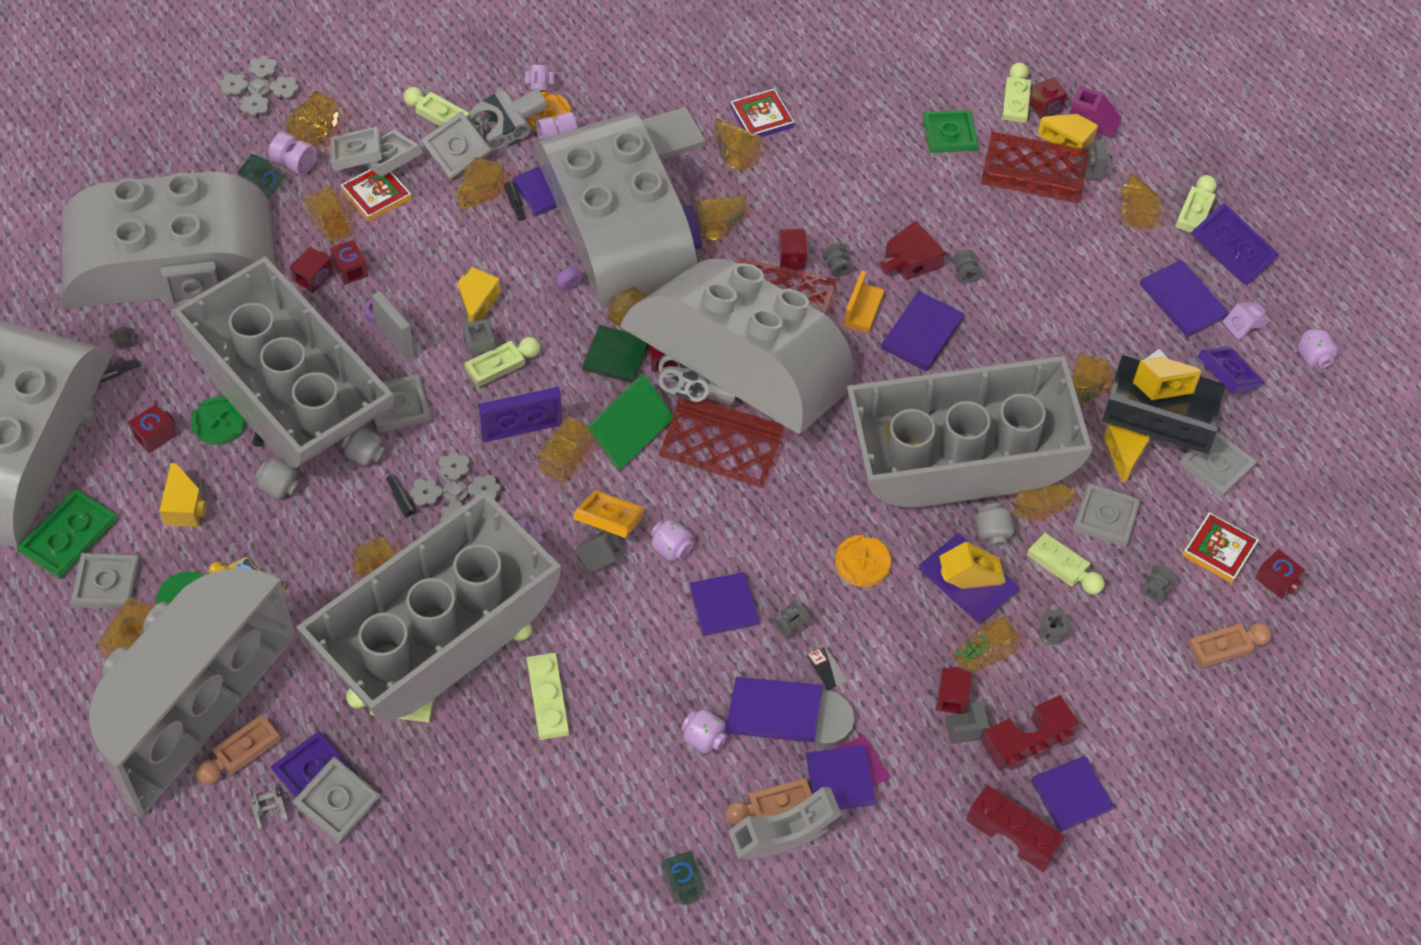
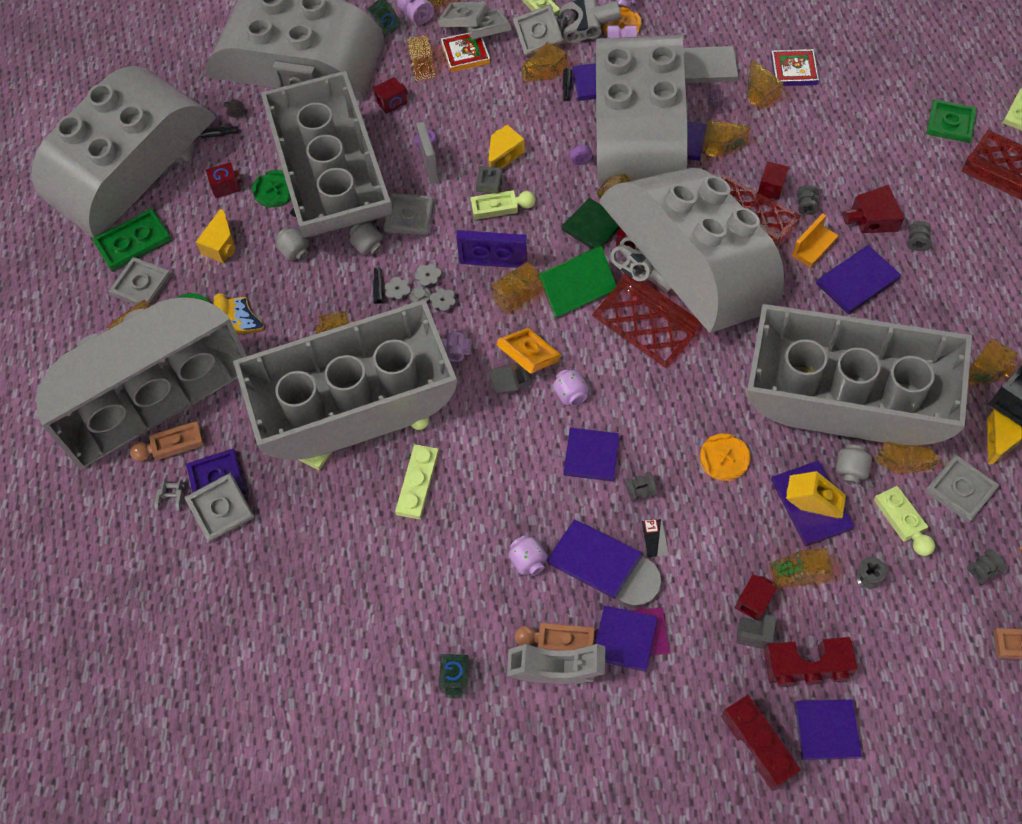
camera: 30 degrees right, 5 degrees up
dark red brick [330,240,368,285] -> none

